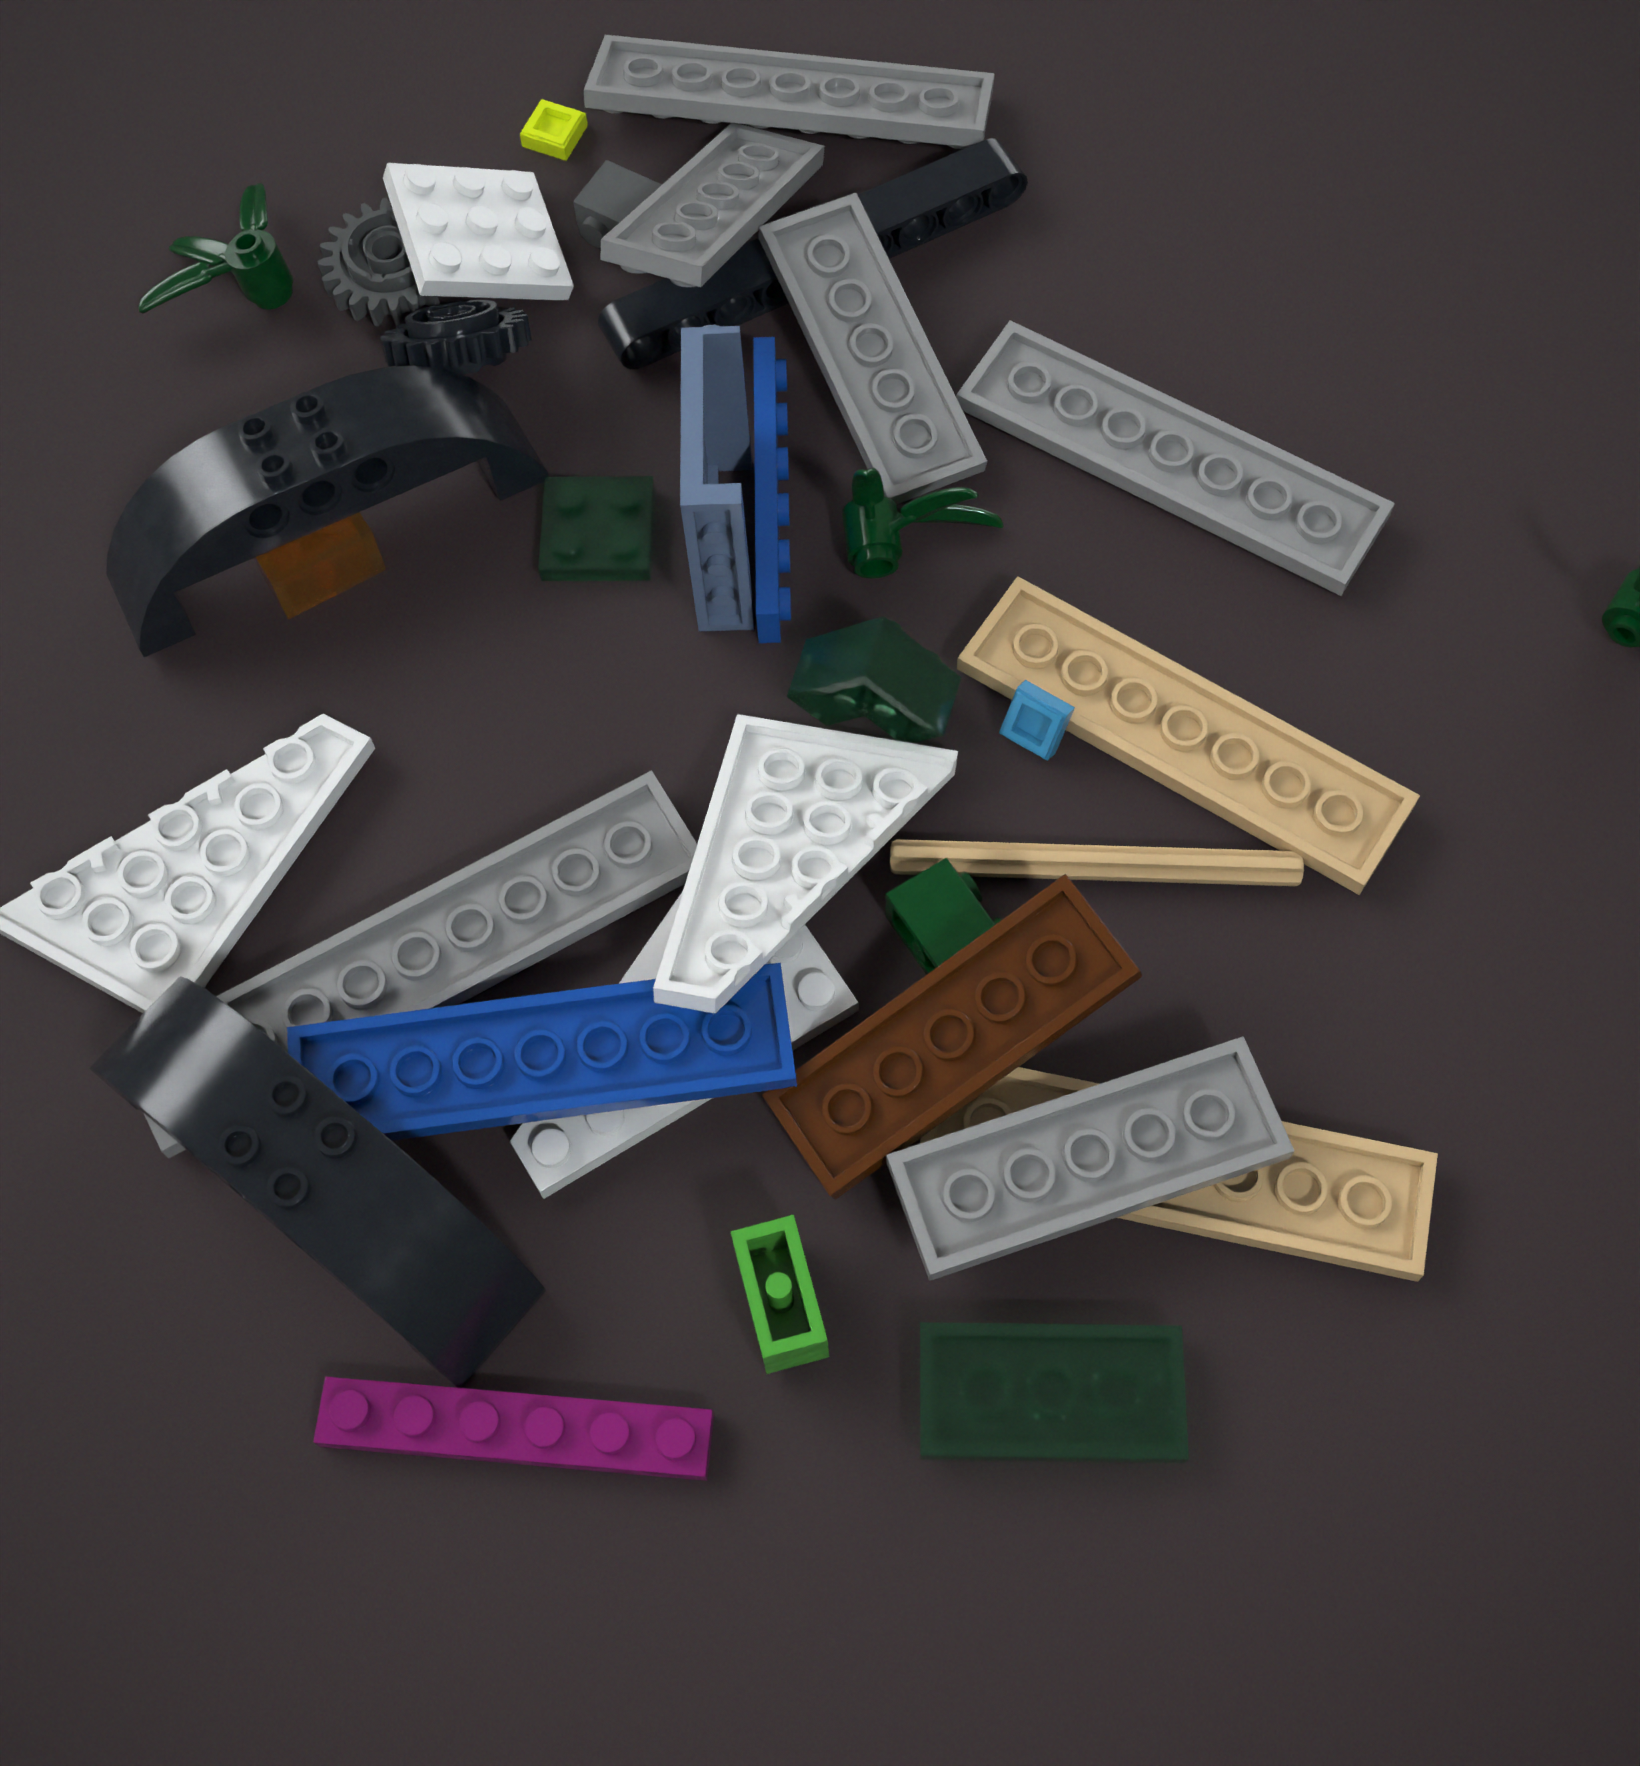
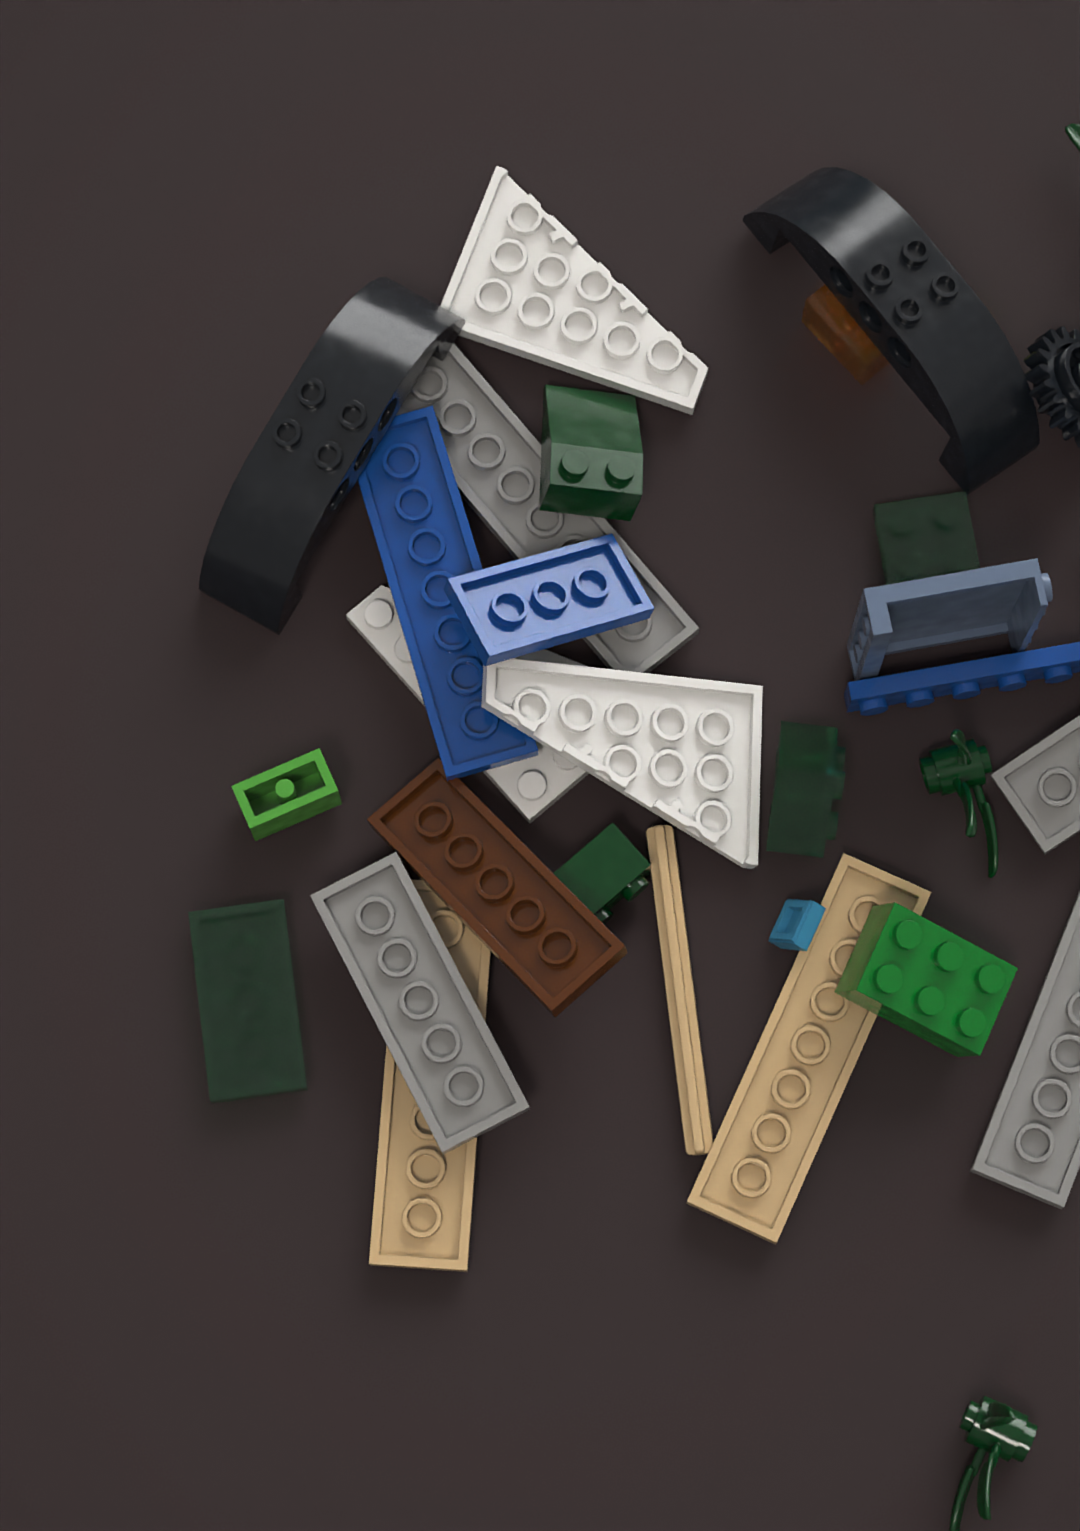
camera: 80 degrees right, 10 degrees up
magenta plate [313,1376,714,1481] -> none
none -> plate [444,534,654,666]
none -> dark green slope [539,385,643,521]
none -> green brick [834,902,1018,1057]

